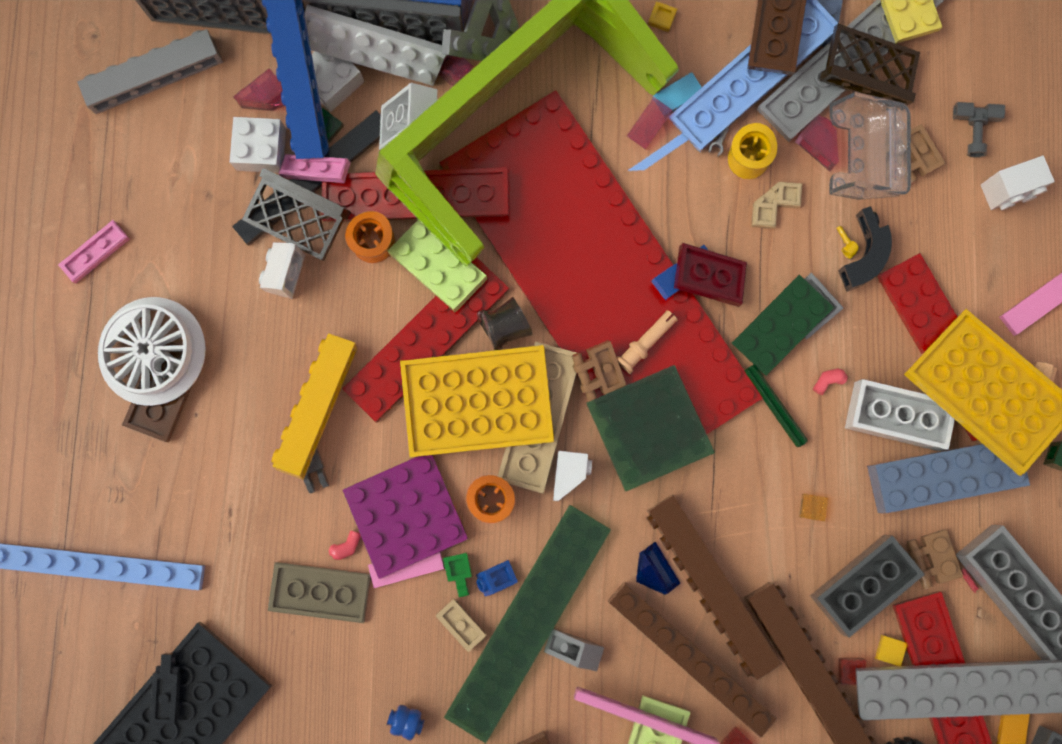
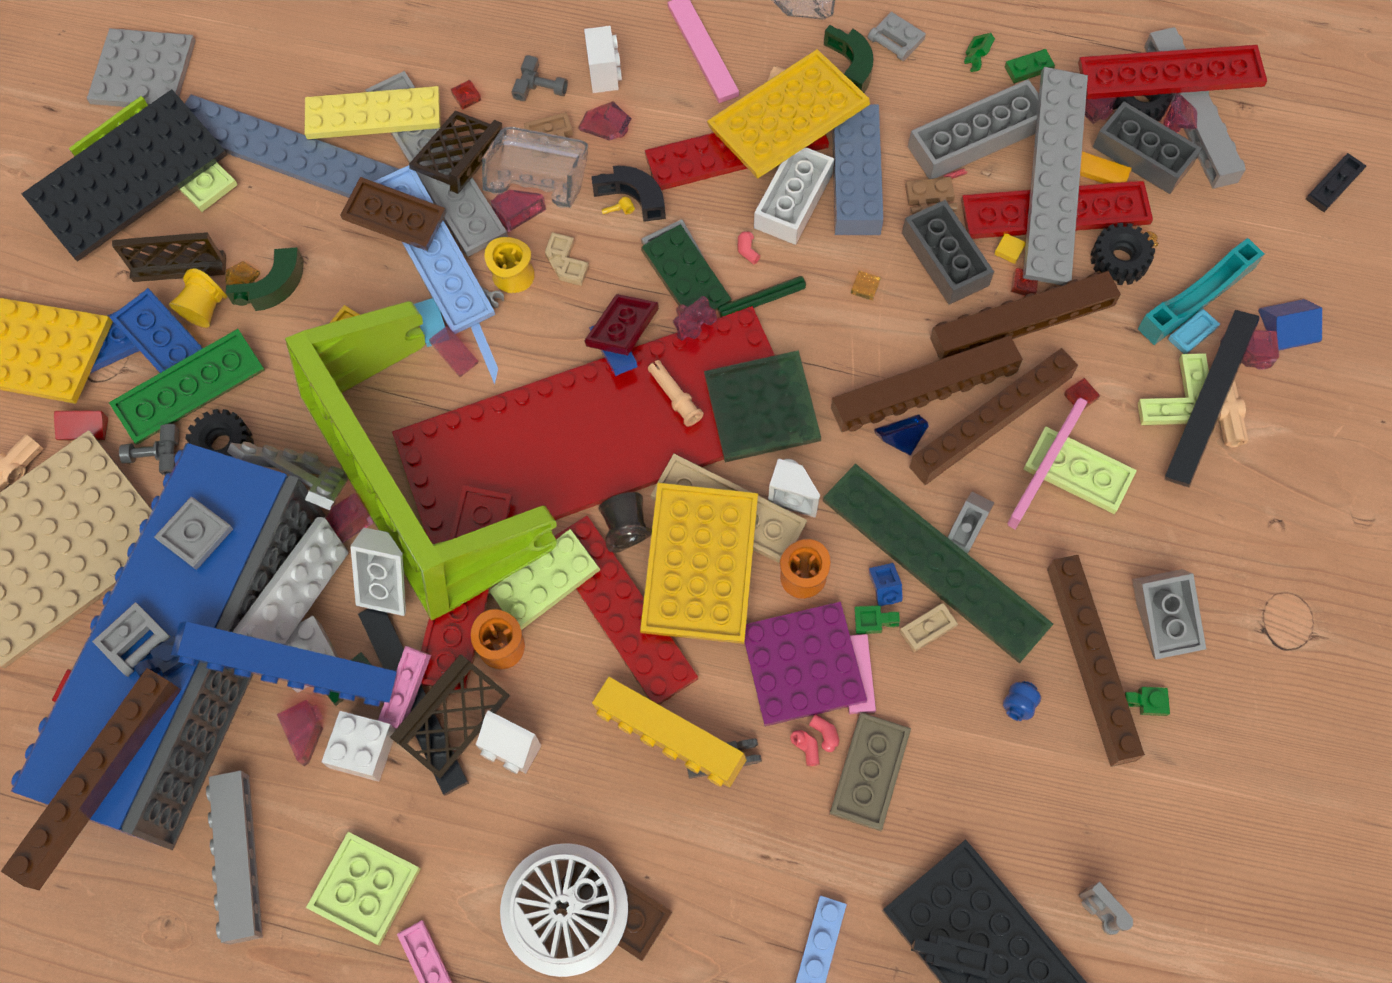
camera: 80 degrees left, 15 degrees down
medium nougat plate [572,340,626,400] -> none
none -> yellowish green plate [306,832,421,946]
none -> clear red plate [451,80,481,110]
none -> clear pink slope [578,101,632,141]
none -> clear pink hips [673,296,717,341]
none -> coral arm [790,730,820,766]

